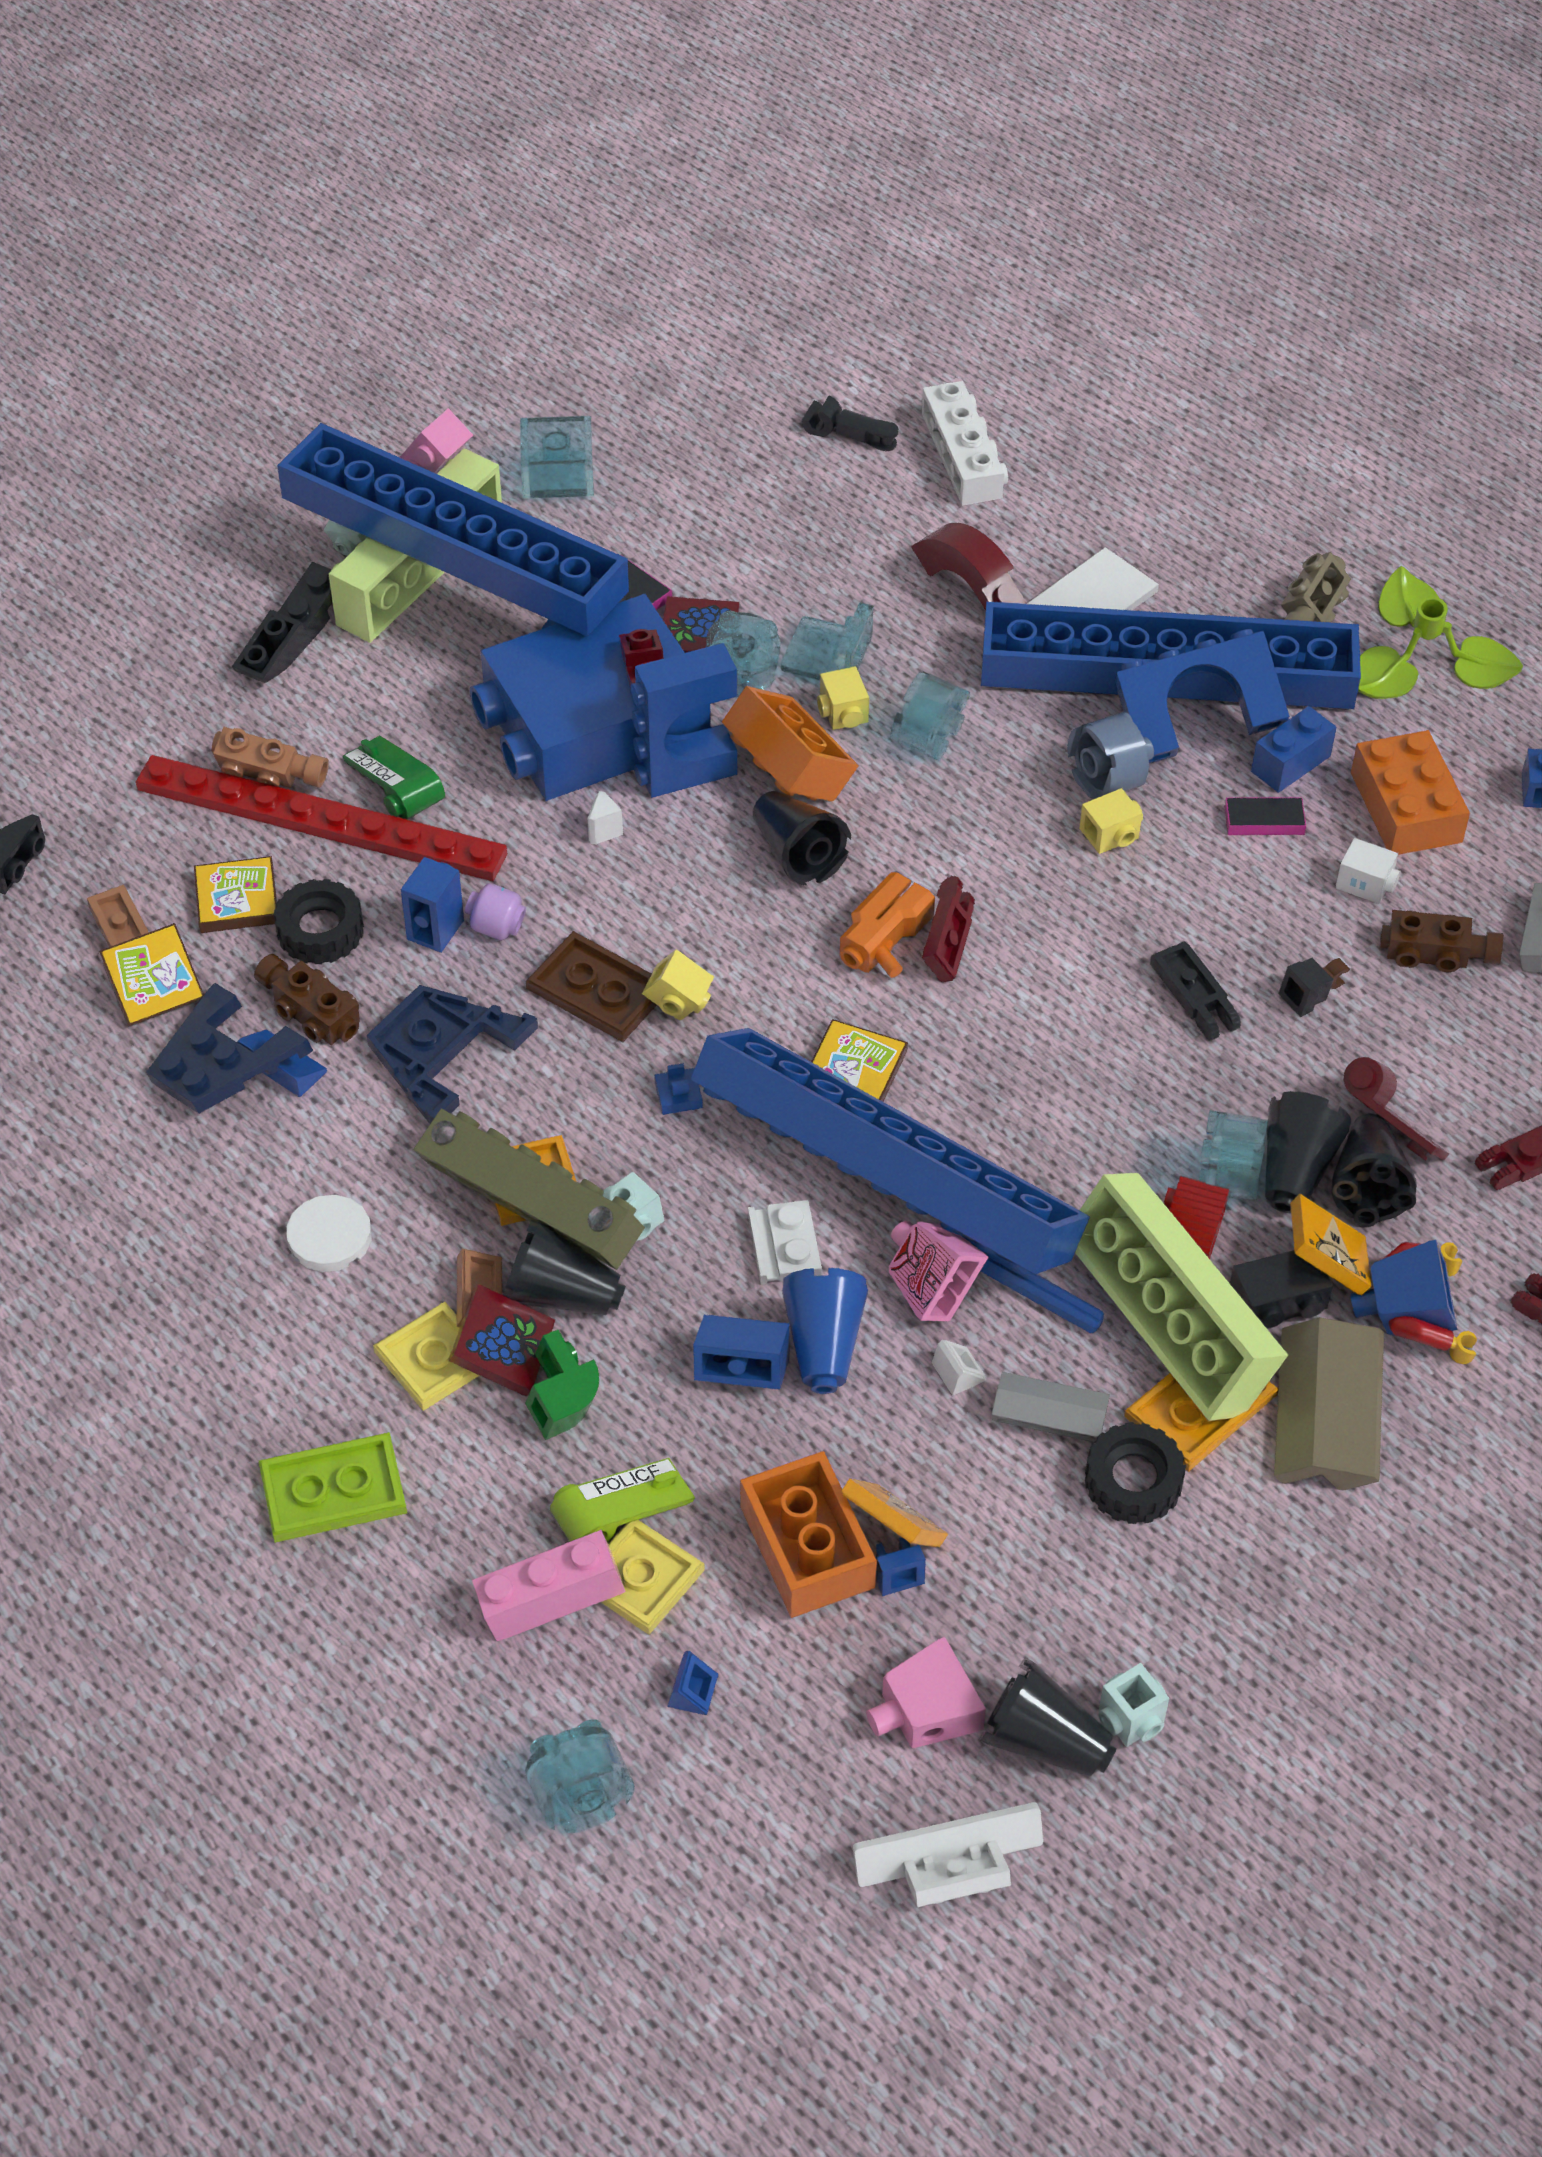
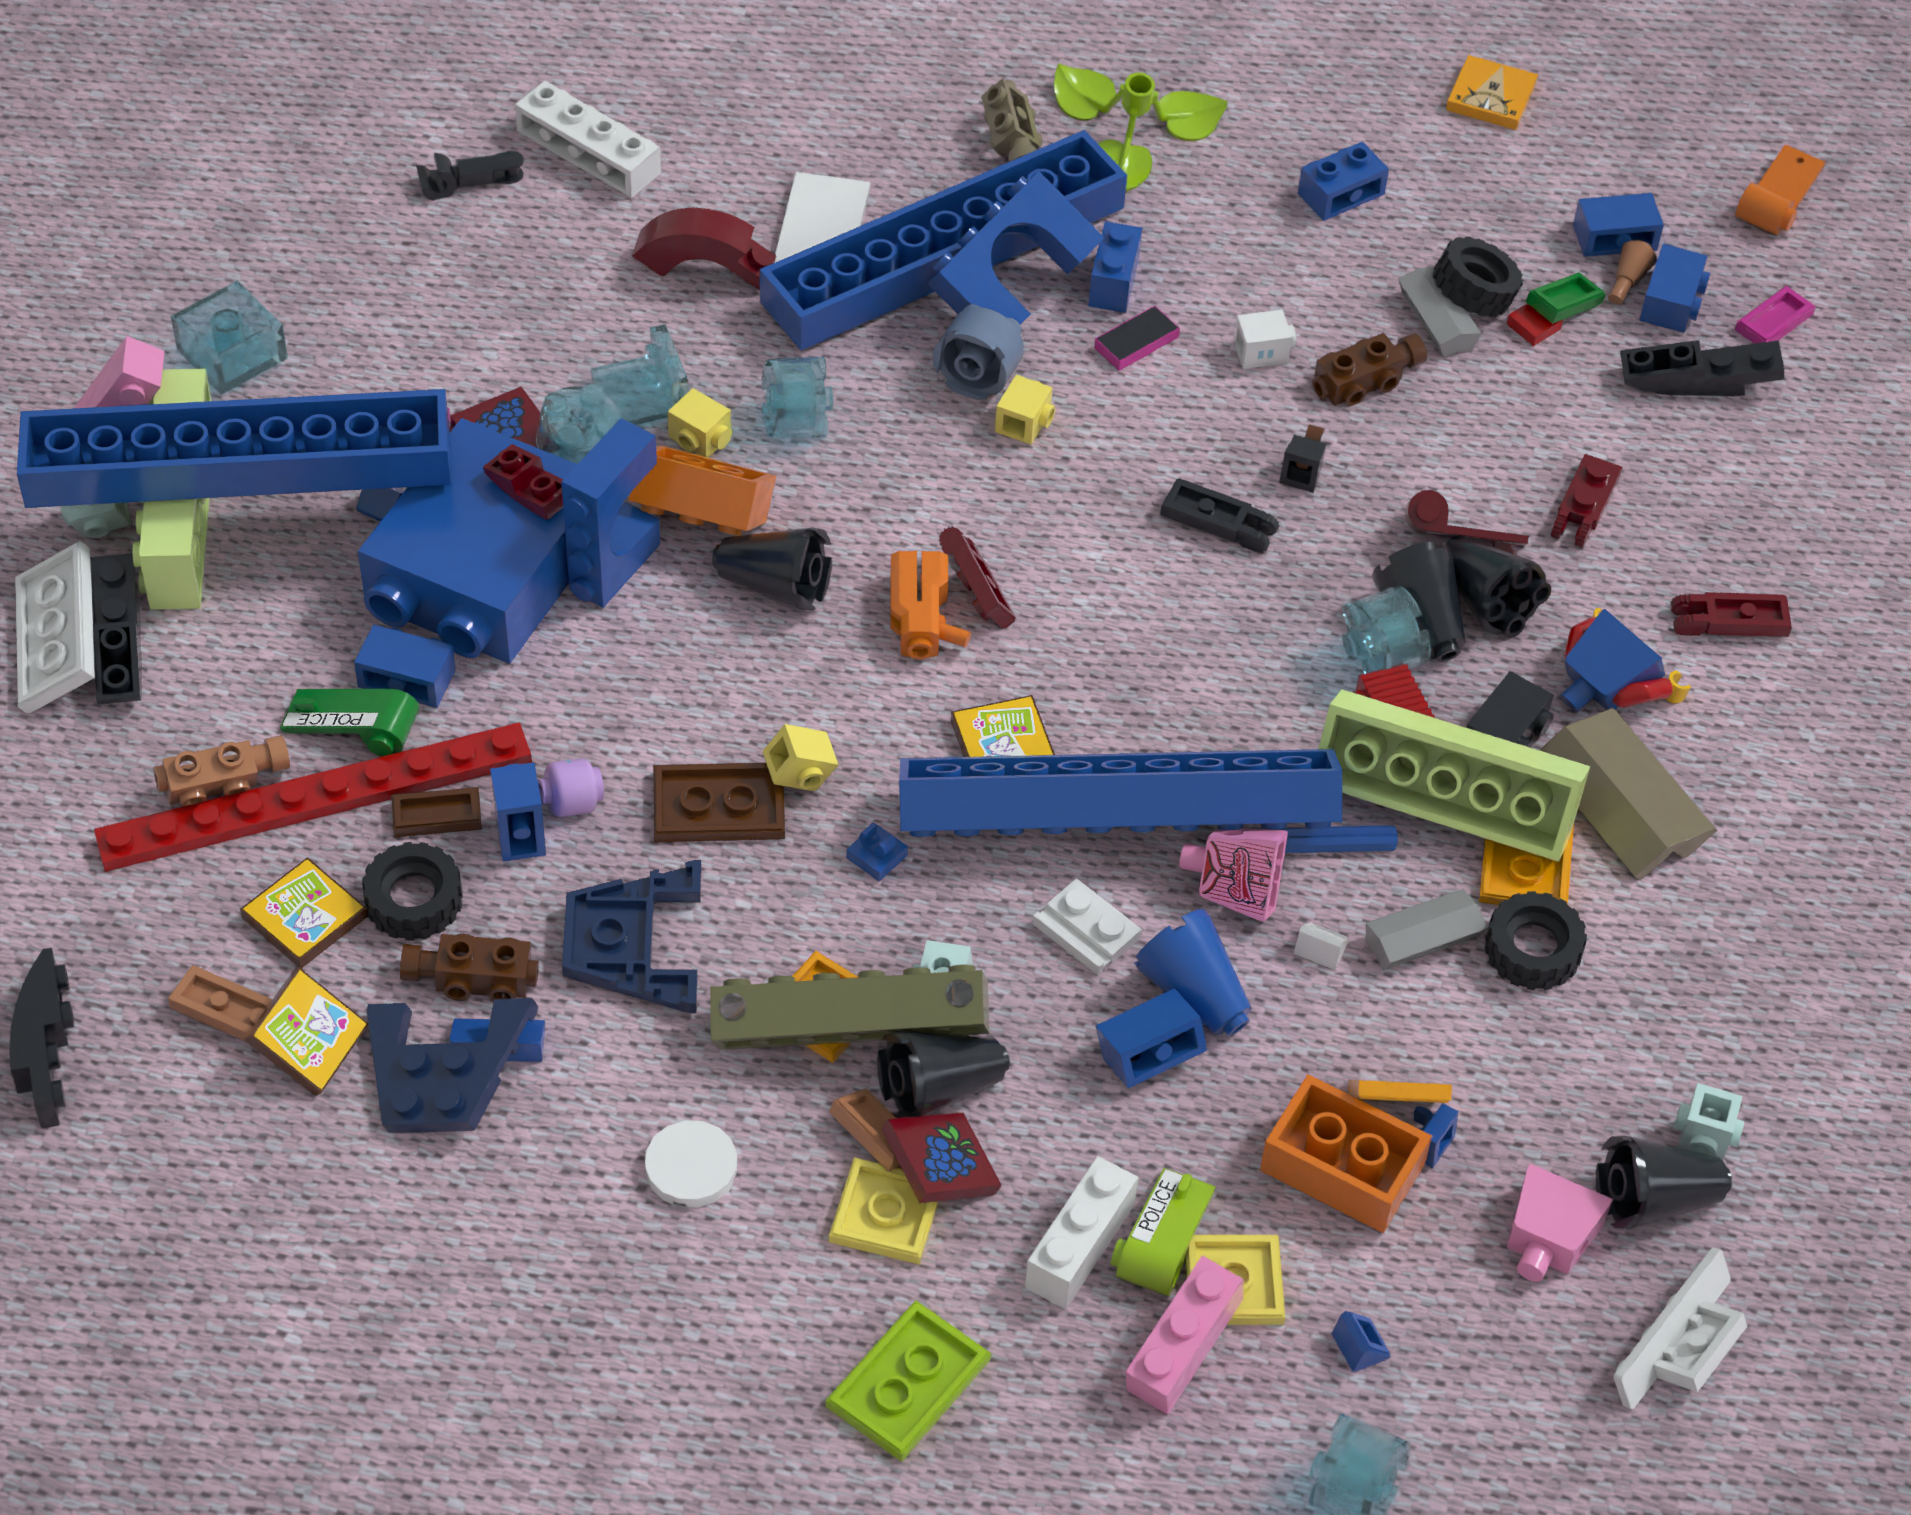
camera: 40 degrees left, 0 degrees up
green brick [525,1329,599,1440] -> none
white slope [587,791,623,844] -> none
light orange tile [1290,1194,1371,1296] -> none
orange brick [1351,730,1470,855] -> none
none -> white tile [15,541,95,713]
none -> blue brick [354,624,456,708]
none -> reddish brown tile [391,787,482,838]
none -> white brick [1025,1156,1139,1310]

